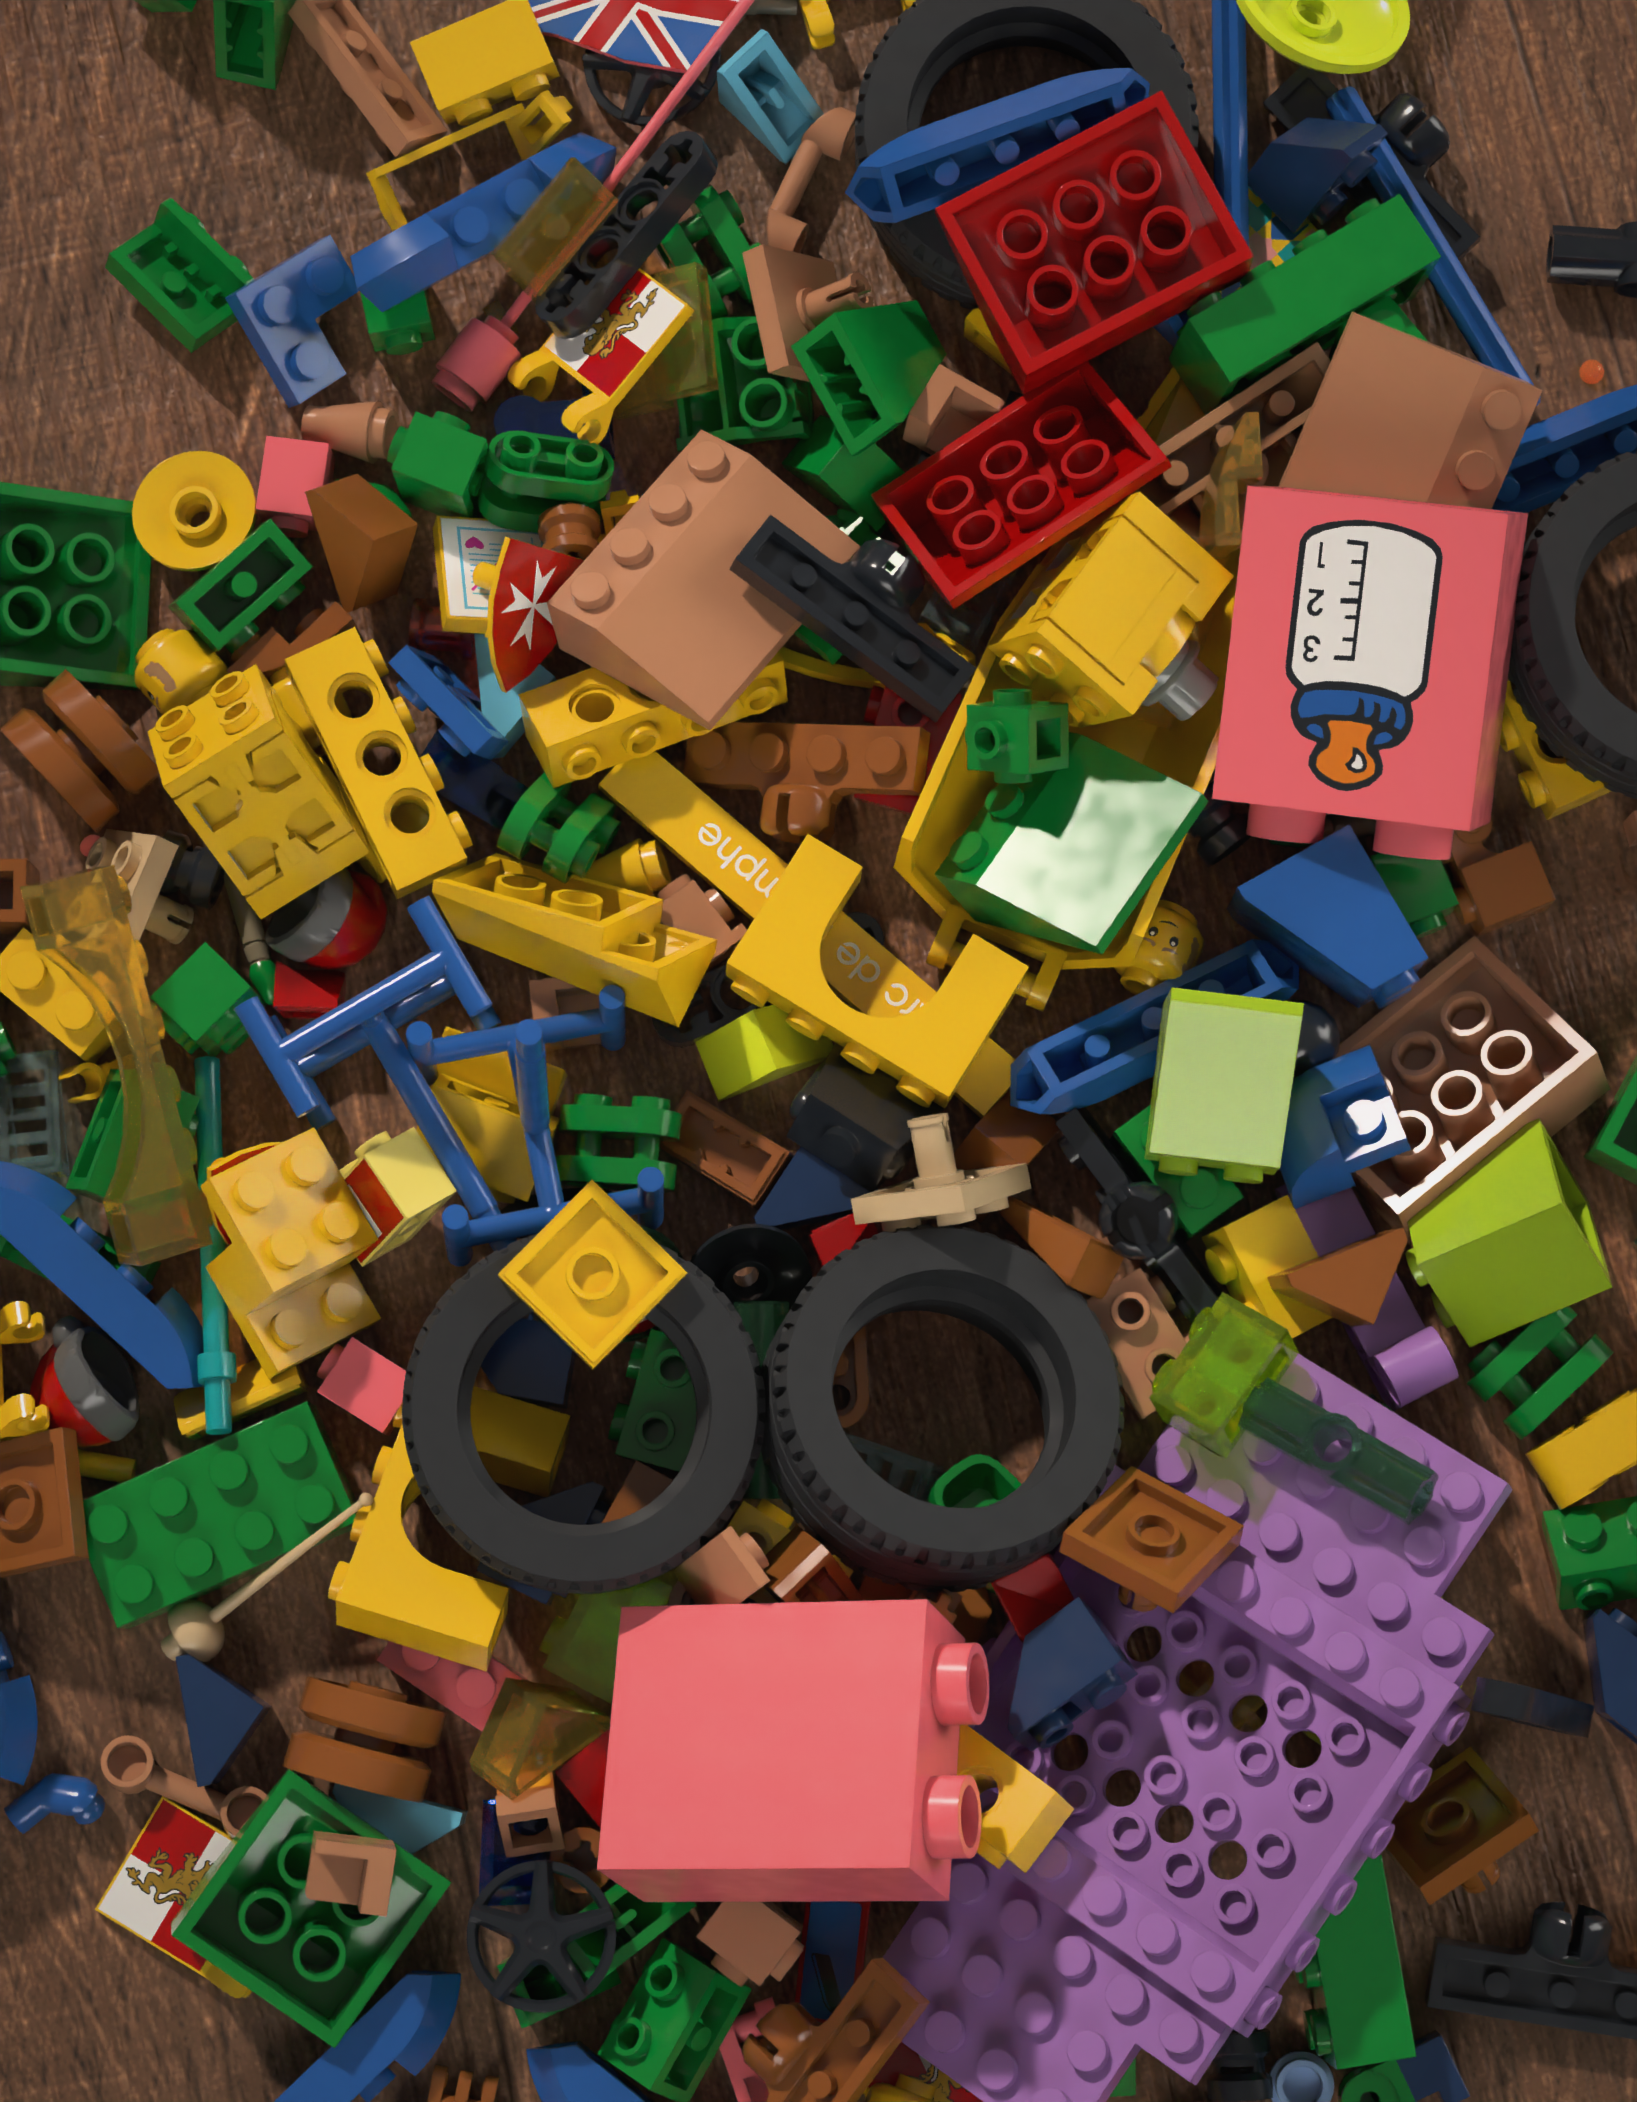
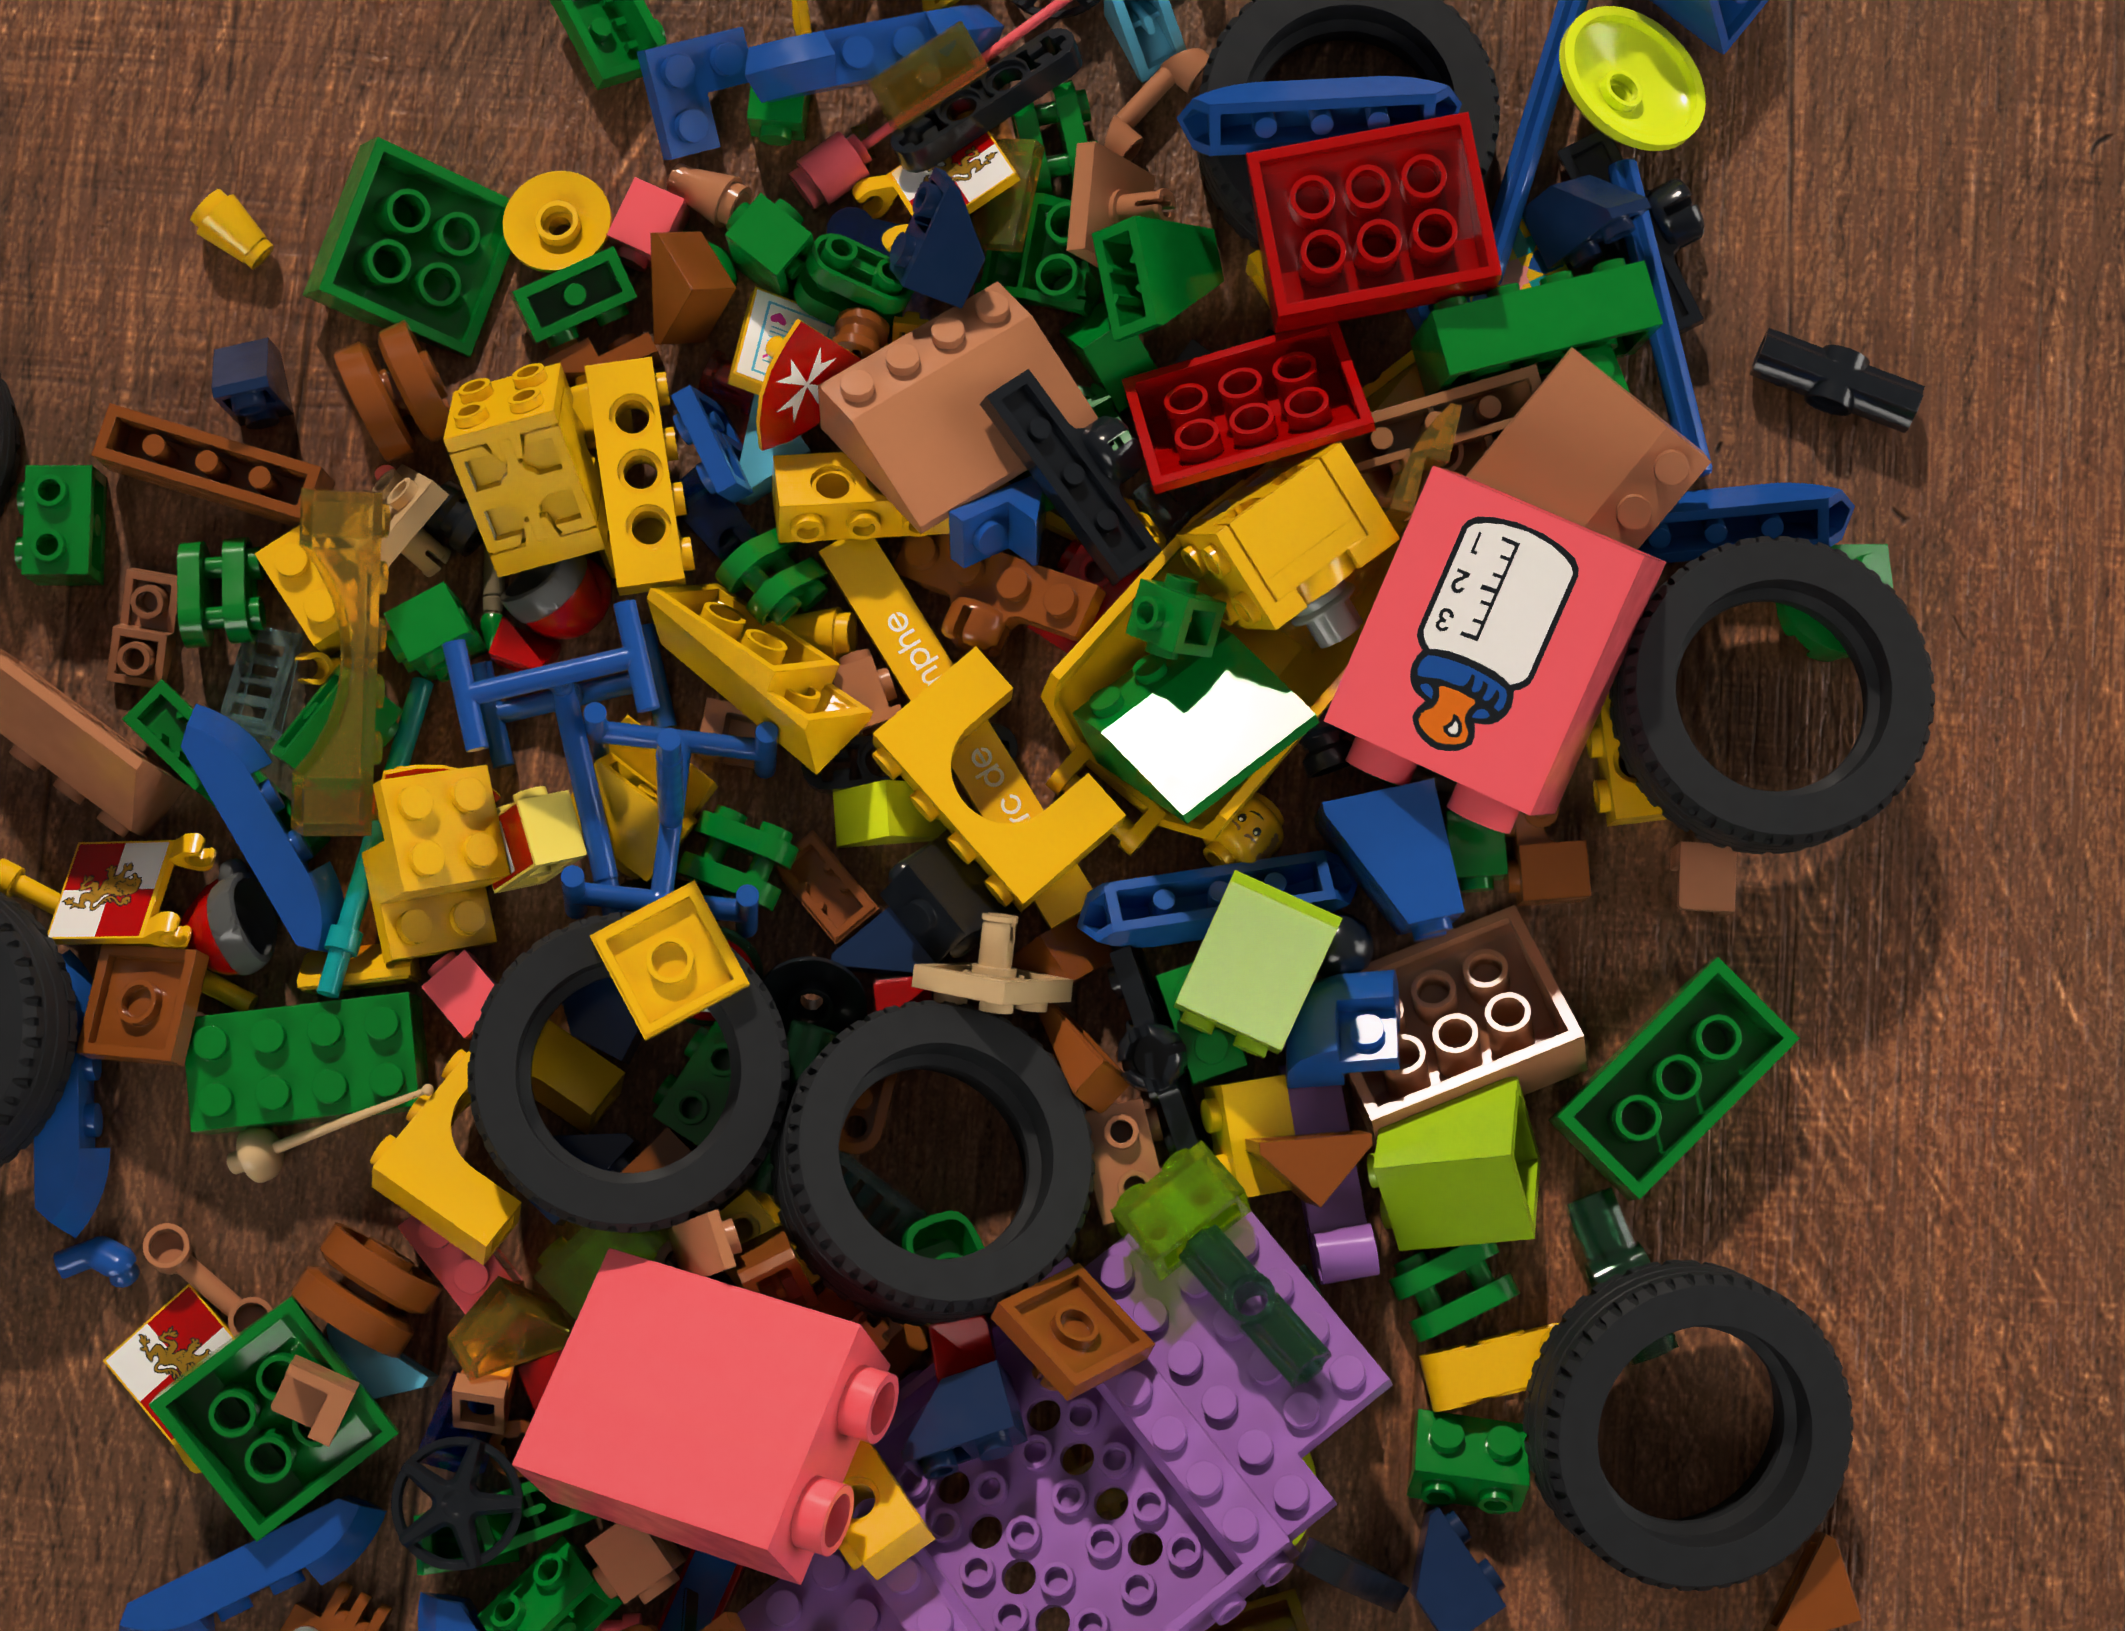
camera: 15 degrees right, 0 degrees up
yellow head [135,629,228,715] -> none
dark blue slope [175,1654,272,1787] -> none
nougat panel [903,364,1005,455] -> none
piece [1579,360,1604,384] -> none
none -> dark blue slope [889,167,985,308]
none -> blue slope [949,475,1046,568]

